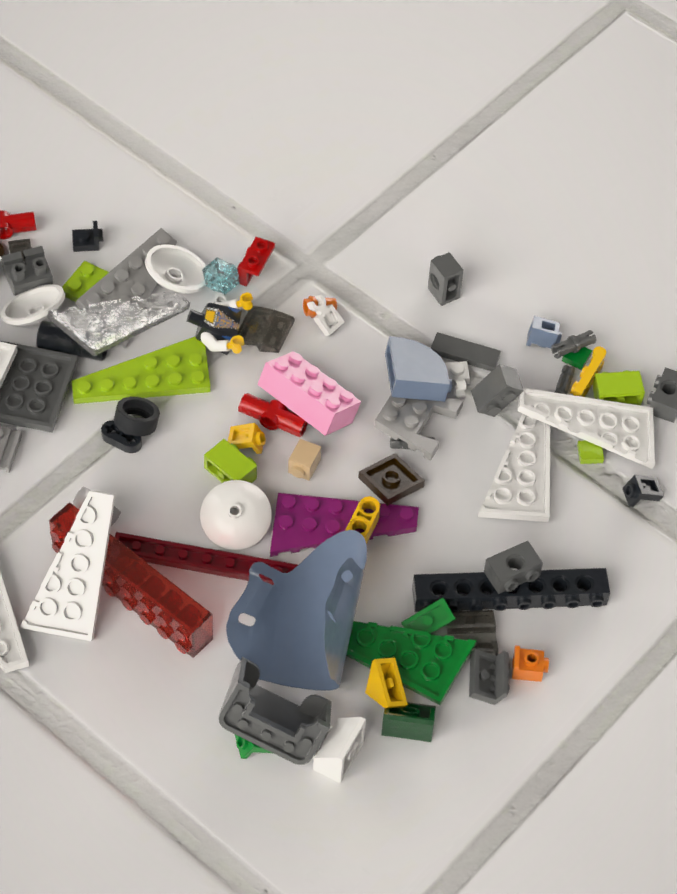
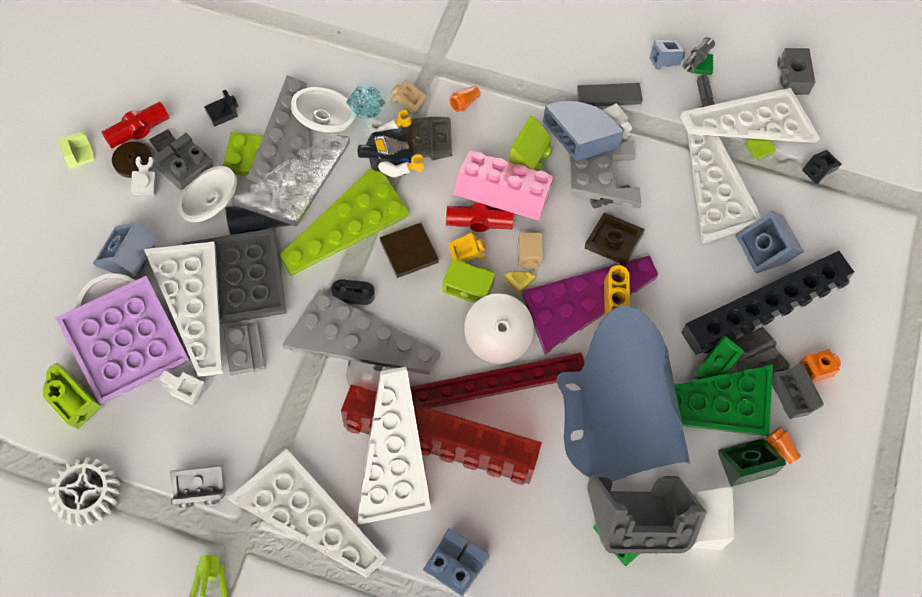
camera: 25 degrees left, 10 degrees up
black tyre [114,396,160,436] -> none
red bracket [236,237,275,287] -> none
white plate [307,294,344,336] -> none
yellow slope [365,658,408,709] -> none
dark grey brick [428,252,463,306] -> none
dark grey brick [471,364,524,417] -> none
dark grey brick [484,541,543,594] -> none
yellow plate [570,346,606,397] -> none
lime brick [592,370,645,406] -> none
none -> light grey wing [282,289,441,375]
none -> dark brown tile [380,223,439,278]
none -> tan bracket [389,80,427,114]
none -> sand blue hips [423,528,490,597]
none -> light yellow tile [503,271,536,294]
none -> lime slope [509,115,553,171]
none -> sand blue slope [736,211,804,273]
none -> orange cone [766,427,801,464]

